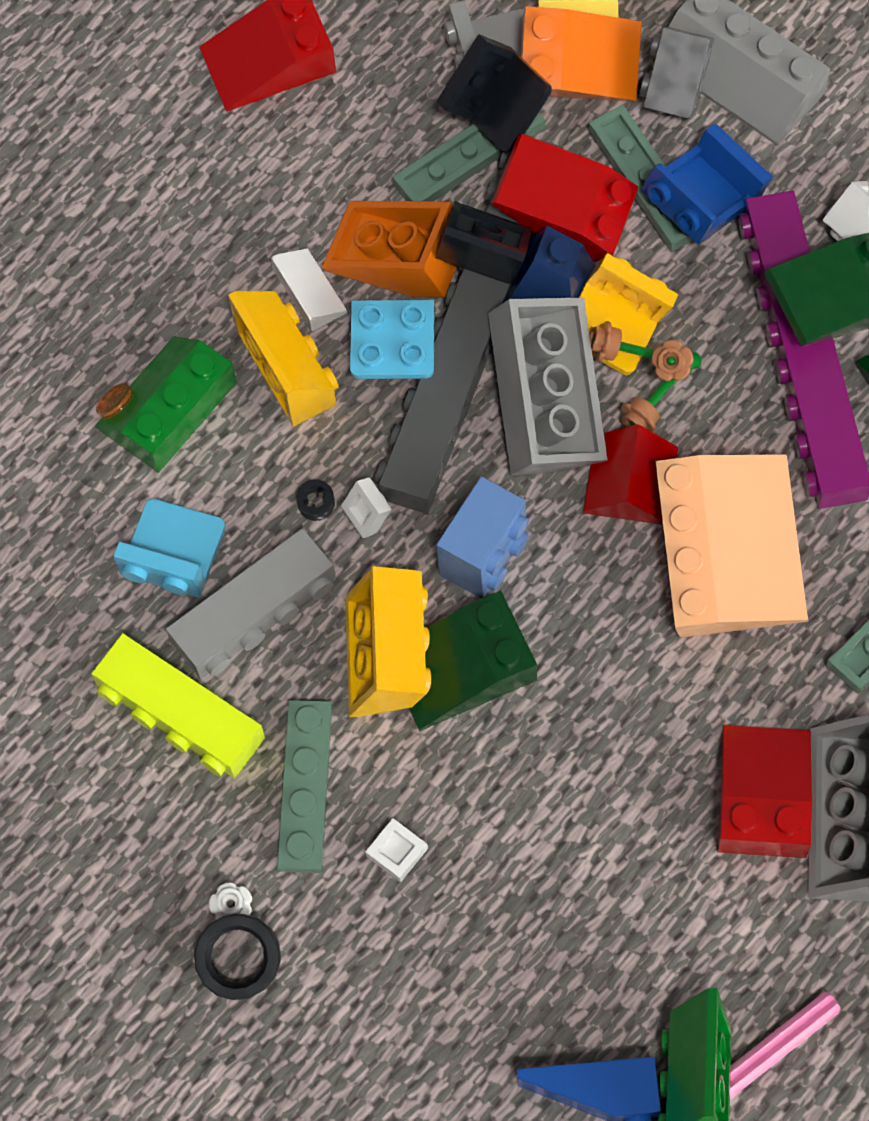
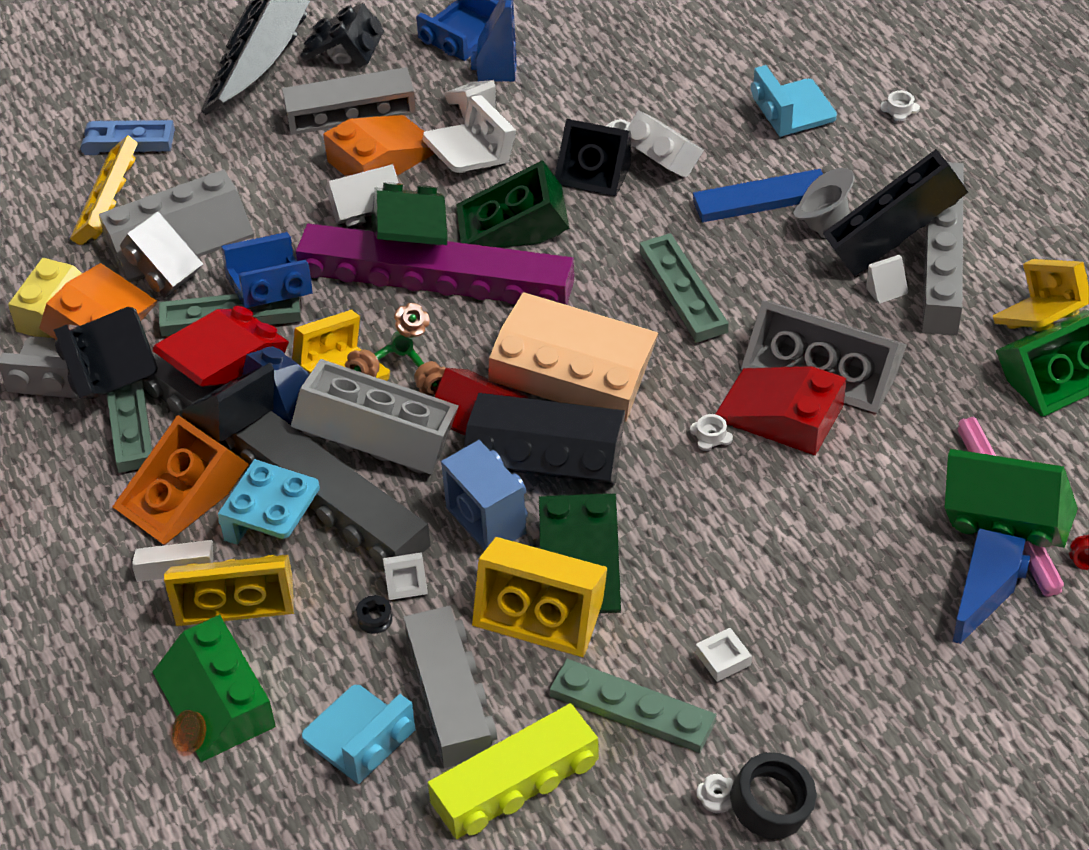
camera: 70 degrees left, 20 degrees down
none -> black slope [464,393,625,485]
none -> white plate [690,414,733,451]

